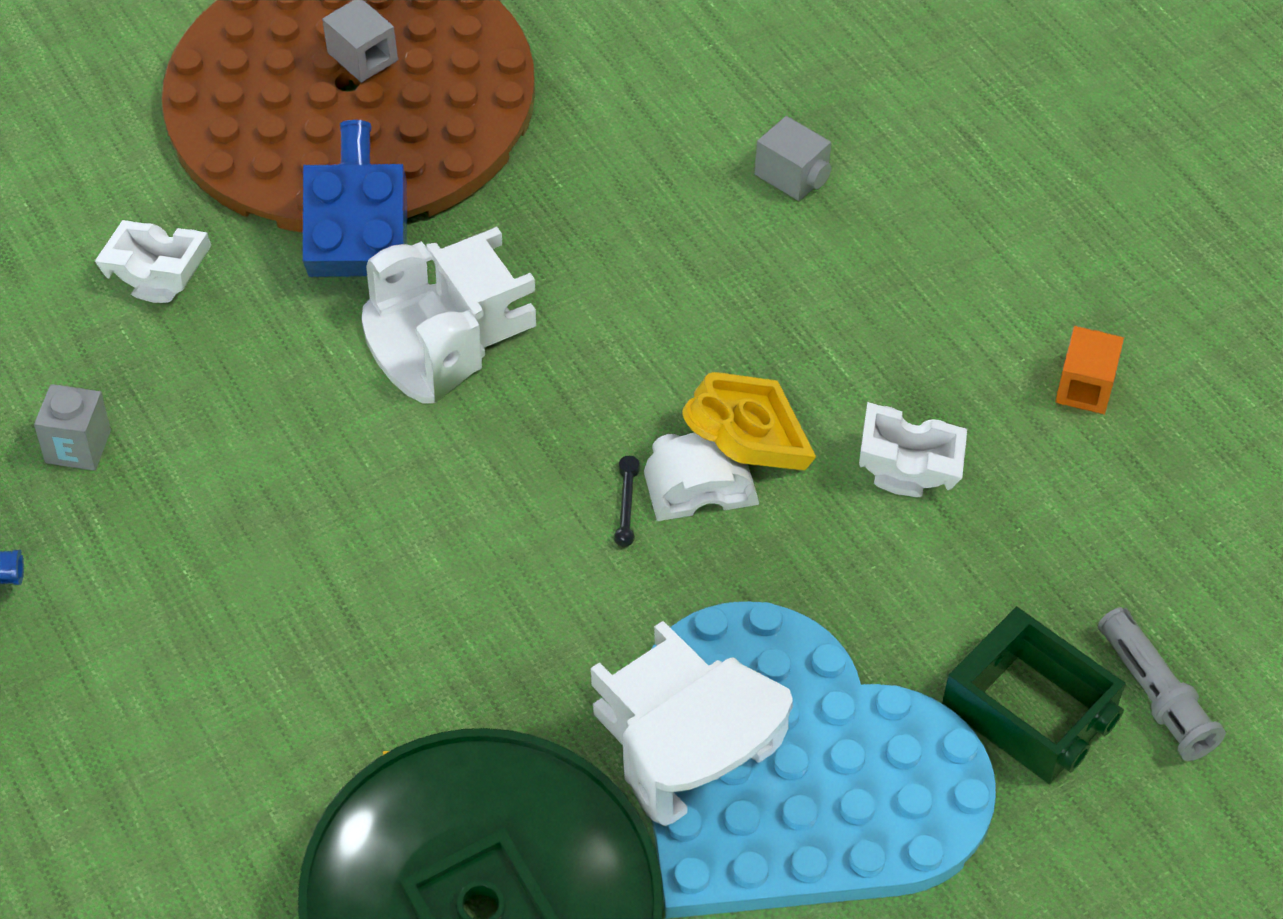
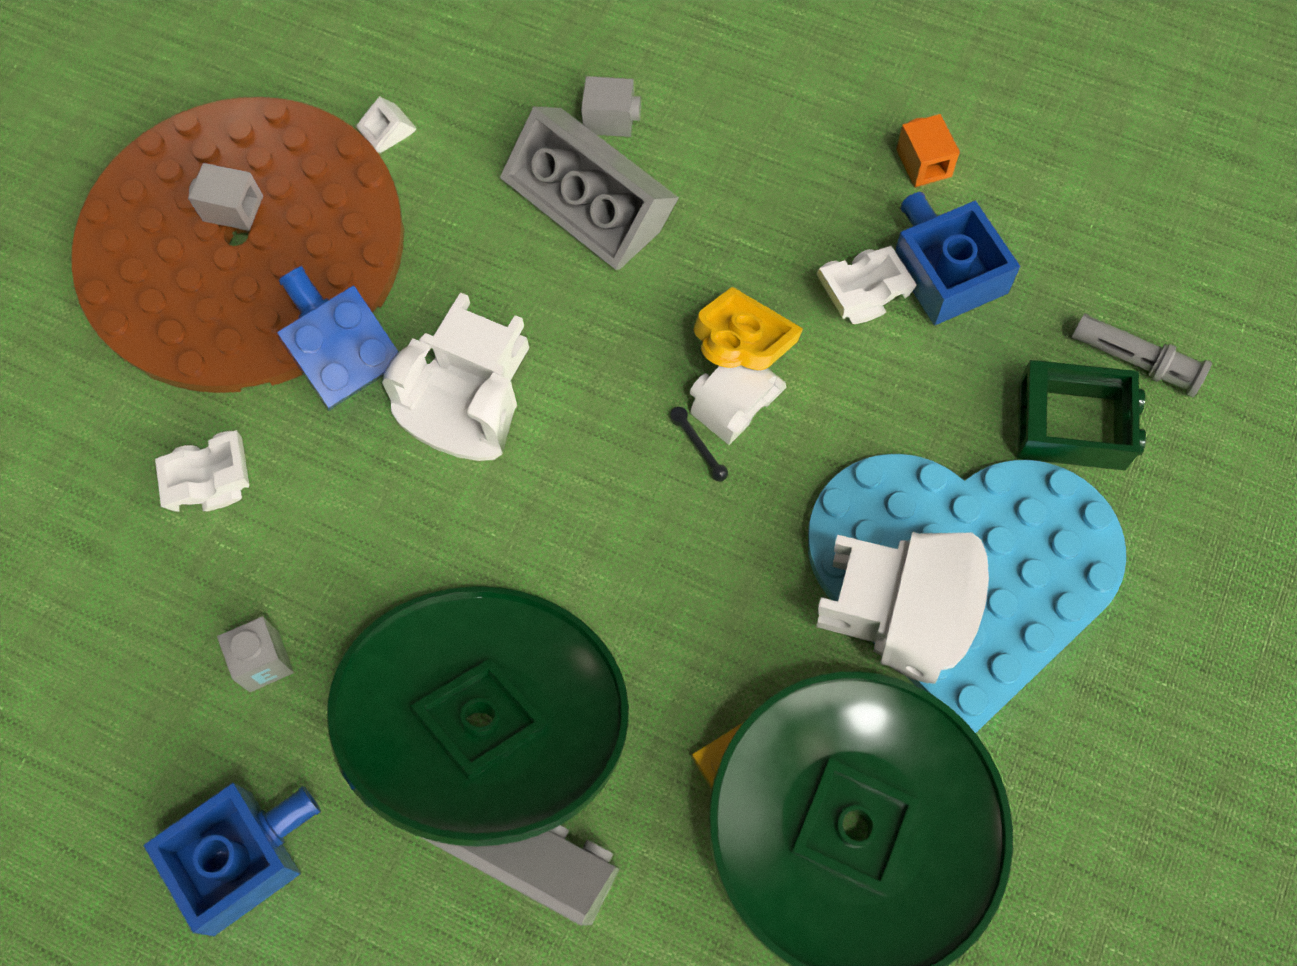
camera: 30 degrees left, 15 degrees up
none -> dark green dish [327,586,629,847]
none -> white slope [356,96,417,153]
none -> light grey slope [422,825,620,926]
none -> light grey slope [500,106,679,270]
none -> blue brick [895,192,1020,326]

